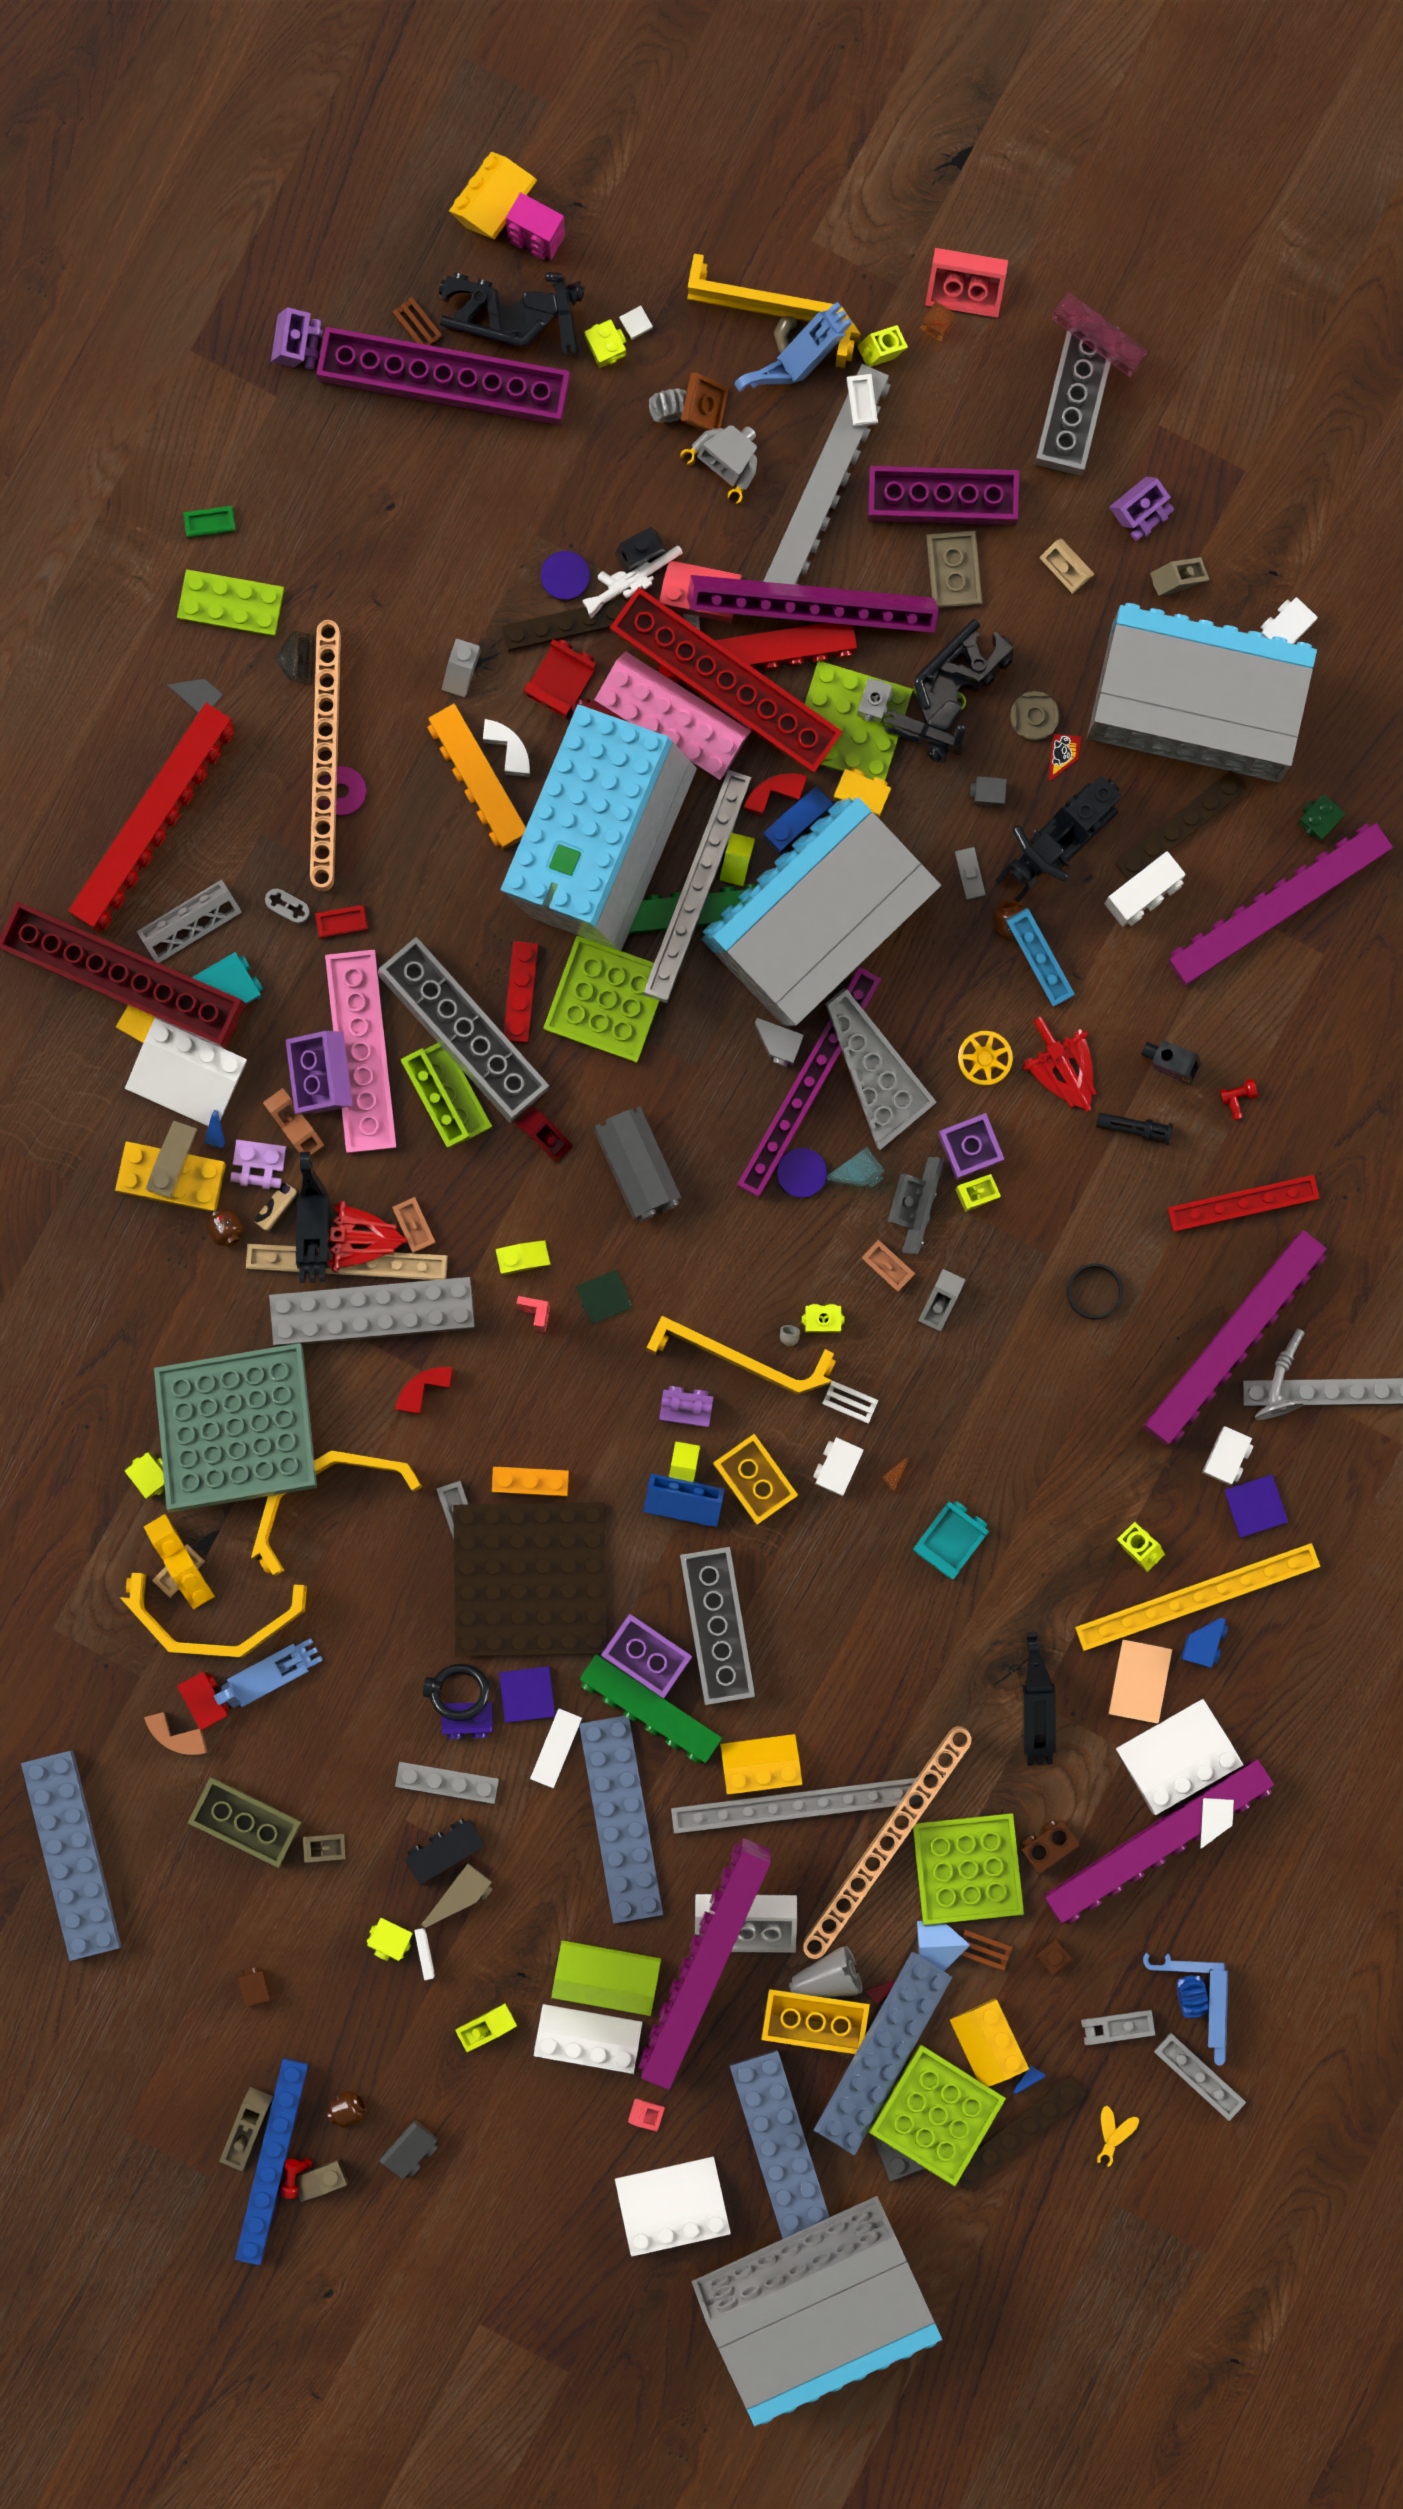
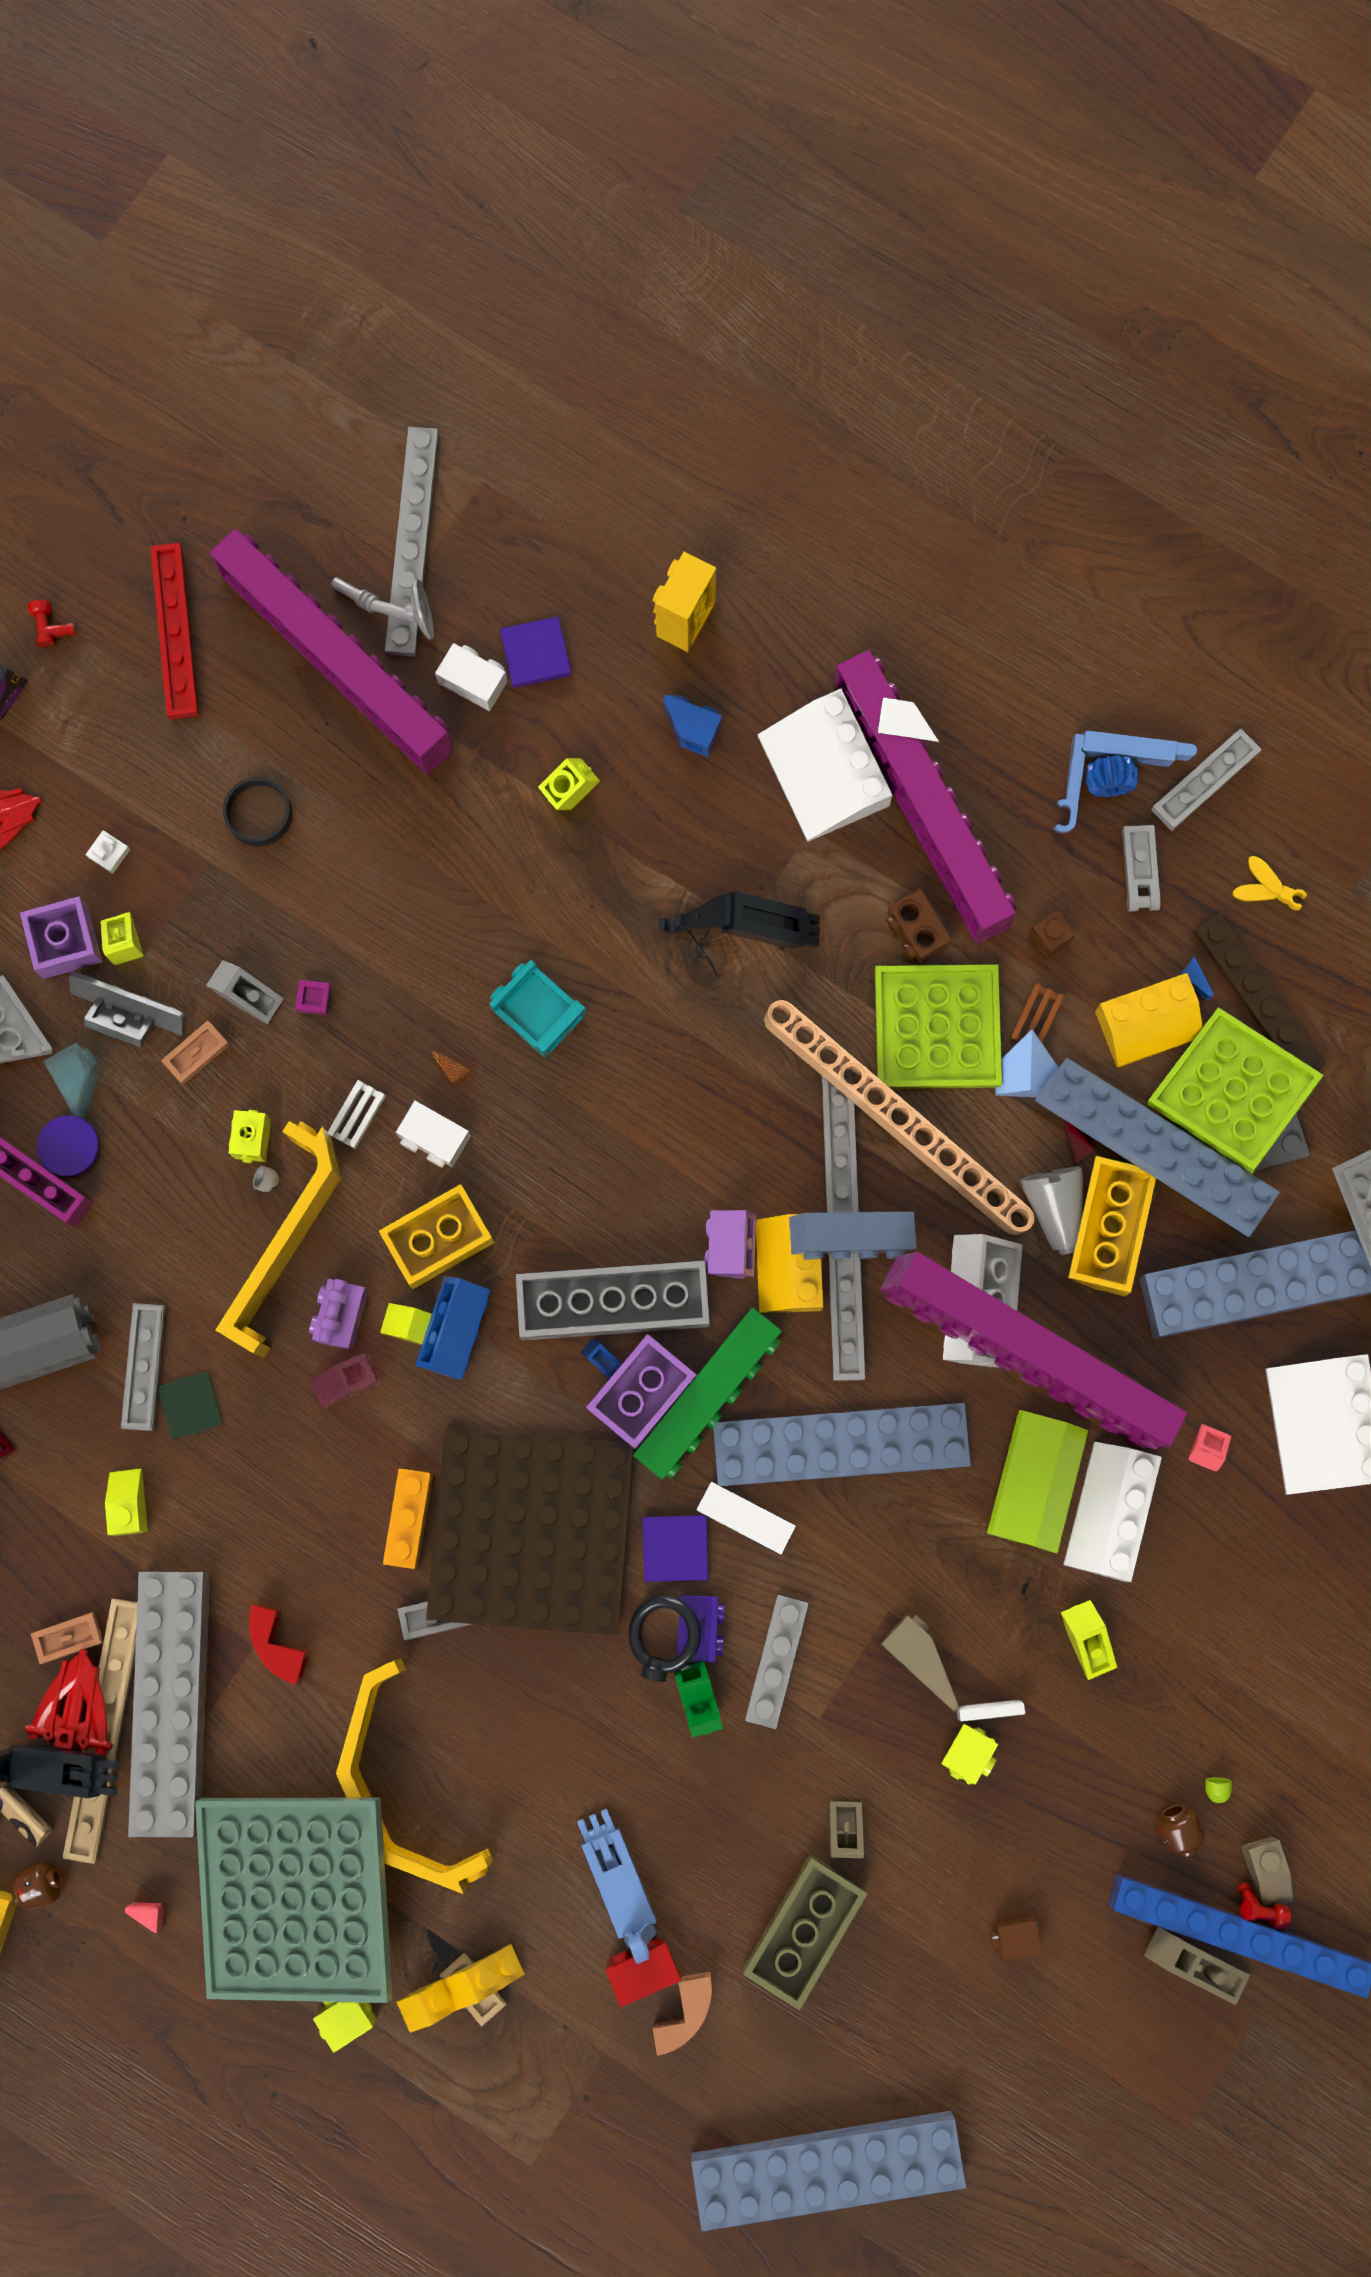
camera: 75 degrees left, 5 degrees down
yellow panel [120,1573,307,1657] -> none
dark grey slope [379,2119,438,2179] -> none
black brick [405,1818,486,1885] -> none
coral fence [517,1296,550,1333] -> none
yellow plate [1075,1543,1320,1651] -> none
black pin [1096,1112,1173,1146] -> none
light nougat tile [1108,1640,1172,1724] -> none
none -> white tile [85,830,130,874]
none -> light grey tile [121,1303,166,1431]
none -> coral slope [125,1902,165,1933]
none -> magenta plate [295,980,331,1015]
none -> clear pink slope [310,1353,381,1409]
none -> blue piece [580,1338,622,1379]
none -> yellow brick [653,552,716,652]
none -> green brick [674,1660,724,1738]
none -> medium lavender brick [705,1210,756,1279]
none -> sand blue brick [789,1212,917,1260]
none -> lime hinge [1205,1777,1232,1804]

